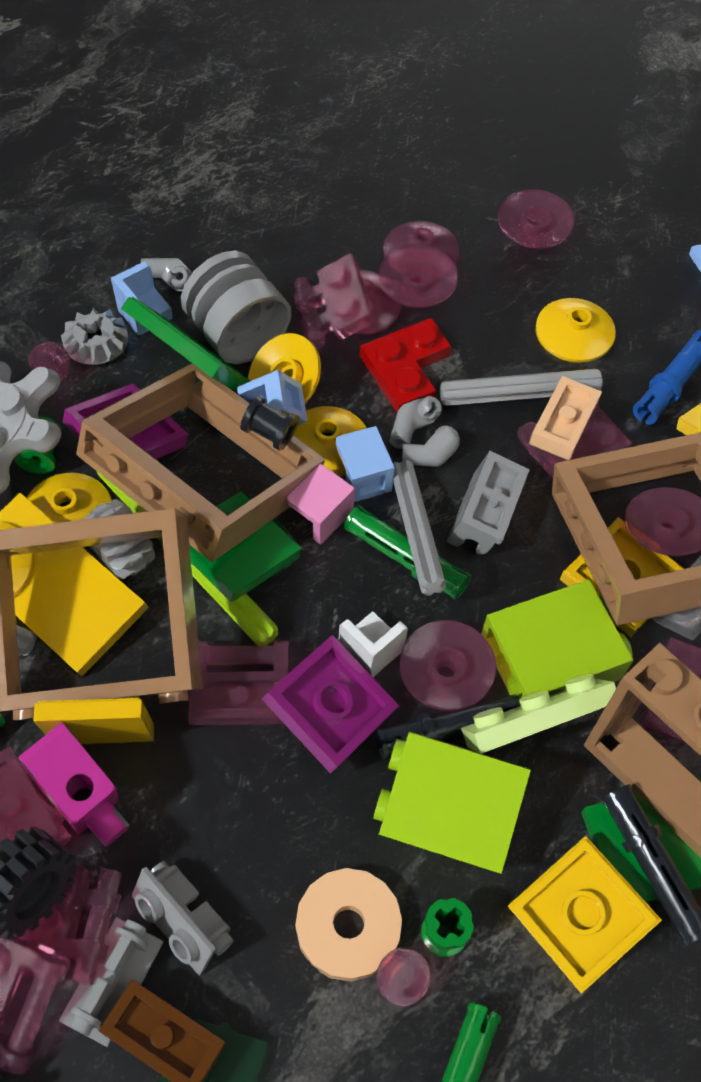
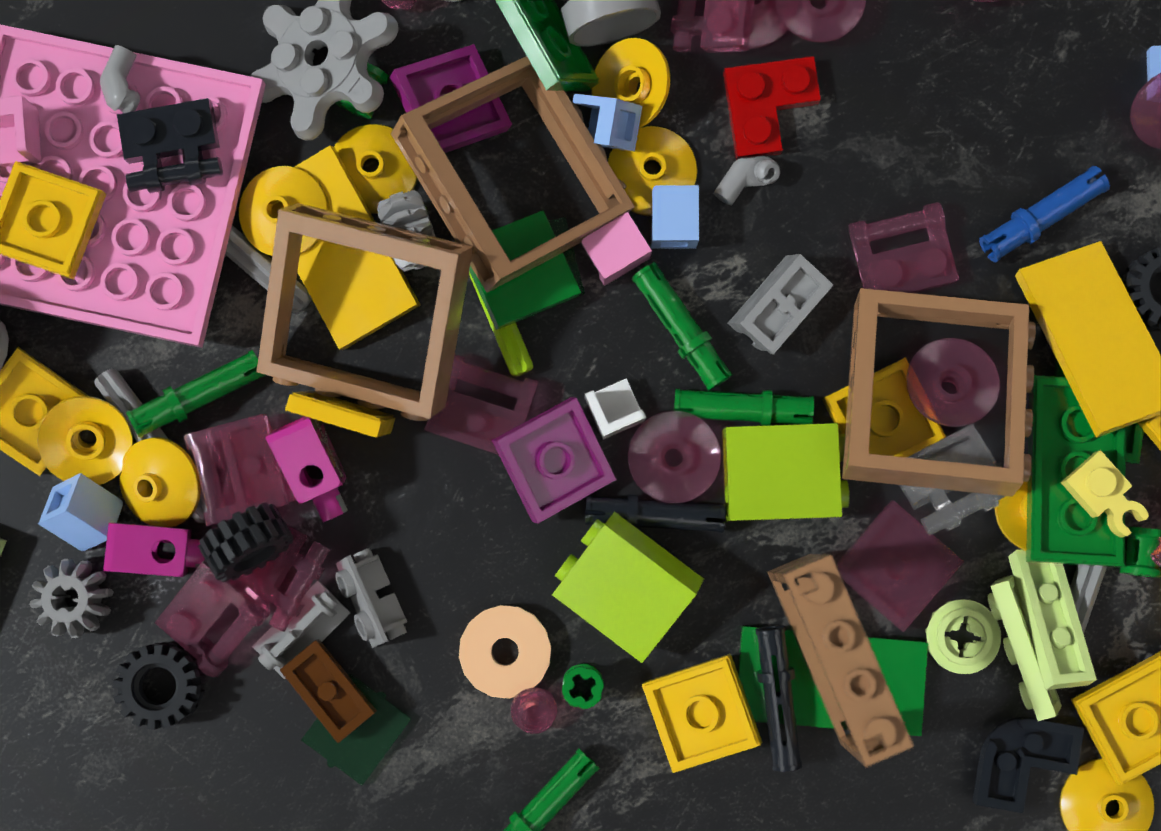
camera: 25 degrees right, 25 degrees up
black bush [240,395,300,451] -> none
light grey axle [393,459,446,596] -> none
light grey arm [401,425,460,467] -> none
light grey axle [440,369,603,406] -> none
yellowish green plate [461,674,616,754] -> none
light nougat plate [529,376,602,460] -> none
yellow dish [536,298,616,363] -> none
none -> green pin [674,388,814,426]

